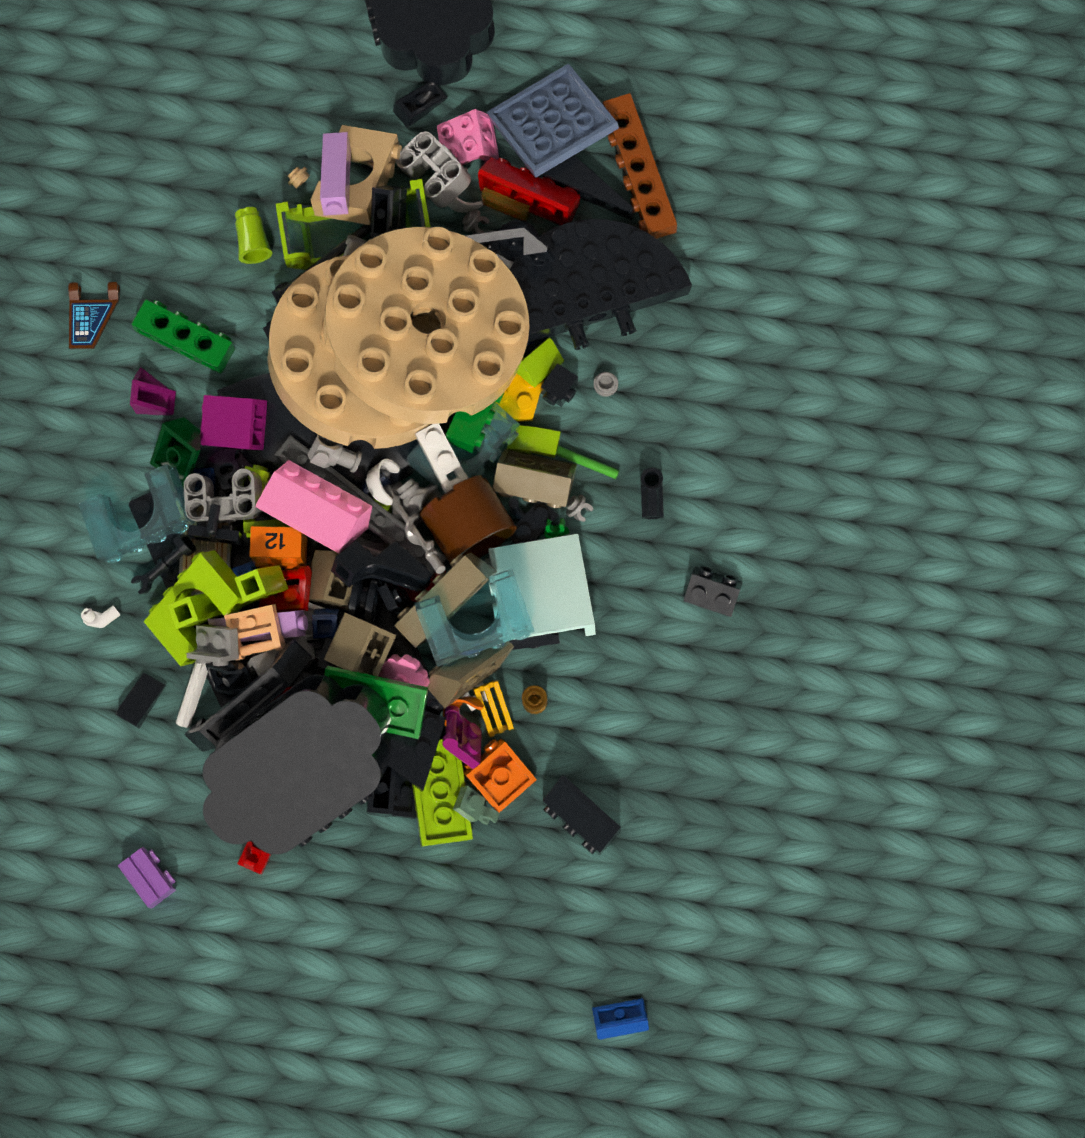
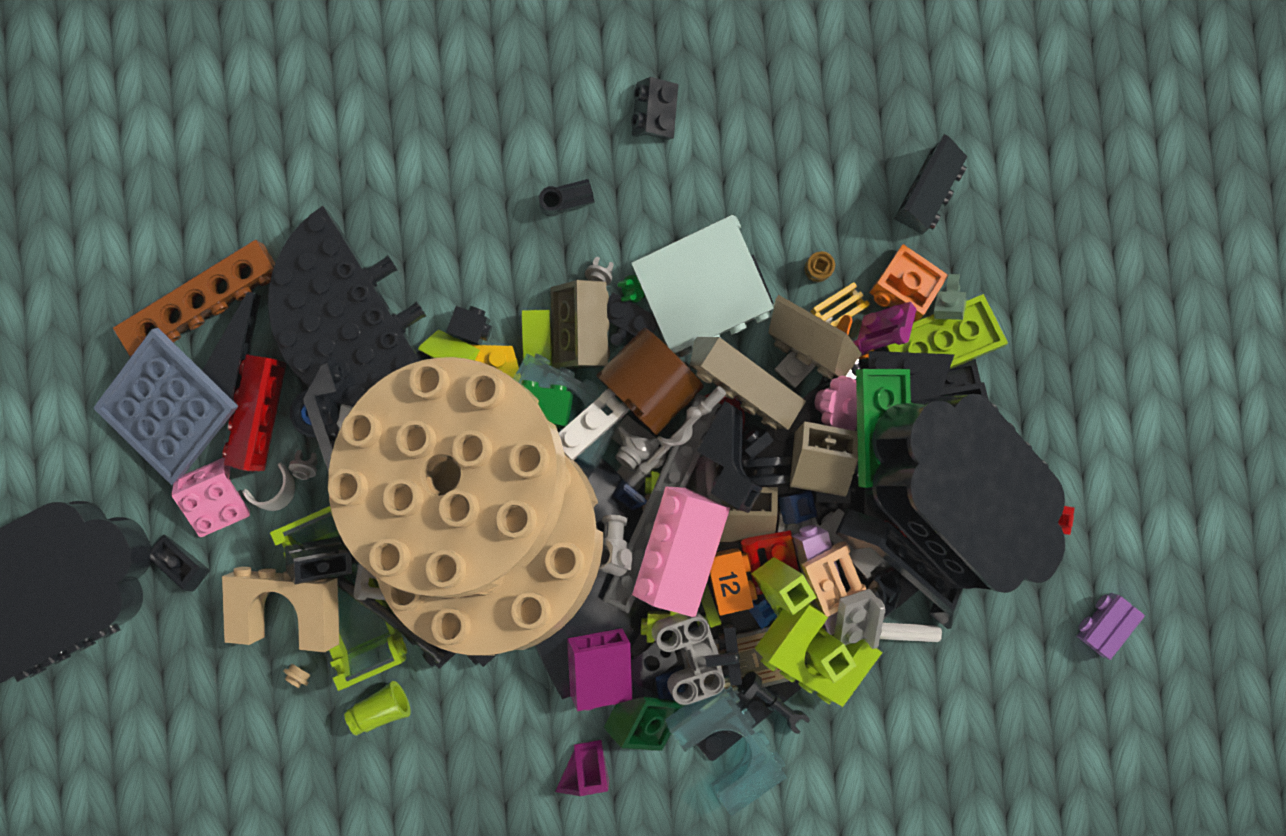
camera: 105 degrees left, 10 degrees up
white arm [81,606,120,628] -> none
black slope [115,673,166,729] -> none
green brick [131,299,235,374] -> none
lavender brick [320,132,351,216] -> none
white helmet [366,459,400,505] -> none
light grey beam [396,131,471,208] -> none
clear light blue arch [415,569,535,667] -> none
clear yellow tile [481,188,530,221] -> none
bright green bar [556,446,620,479] -> none
blue slope [592,998,649,1040] -> none
light grey plate [594,372,618,397] -> none

